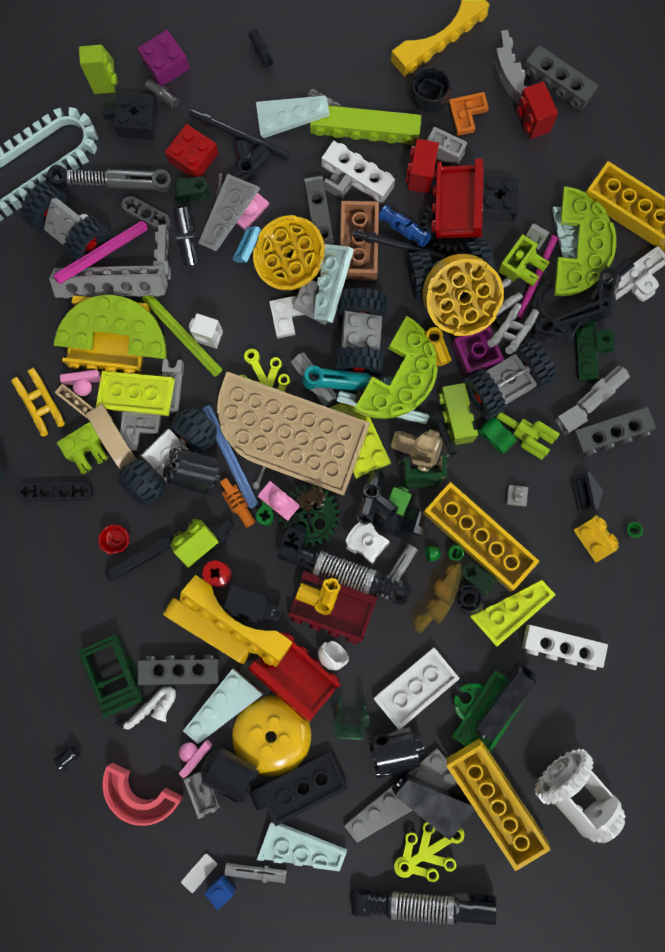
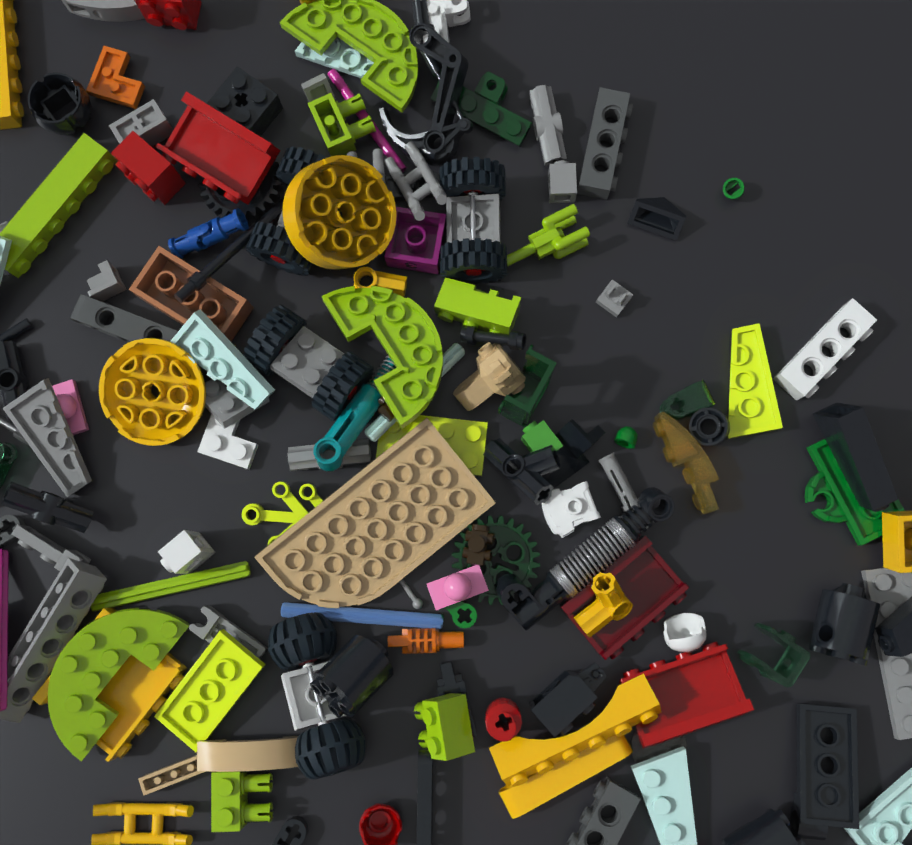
camera: 55 degrees left, 0 degrees up
bright pink tile [60,370,101,396] -> none
light grey plate [120,412,162,452] -> none
medium azure plate [232,226,262,263] -> none
yellow brick [232,695,311,777] -> none
white brick [322,141,395,204] -> none
white plate [373,647,460,729] -> none
yellow brick [423,482,539,591] -> none
green hinge [447,545,464,561] -> none
green axle [478,417,517,455] -> none
yellow bracket [574,515,619,562] -> none

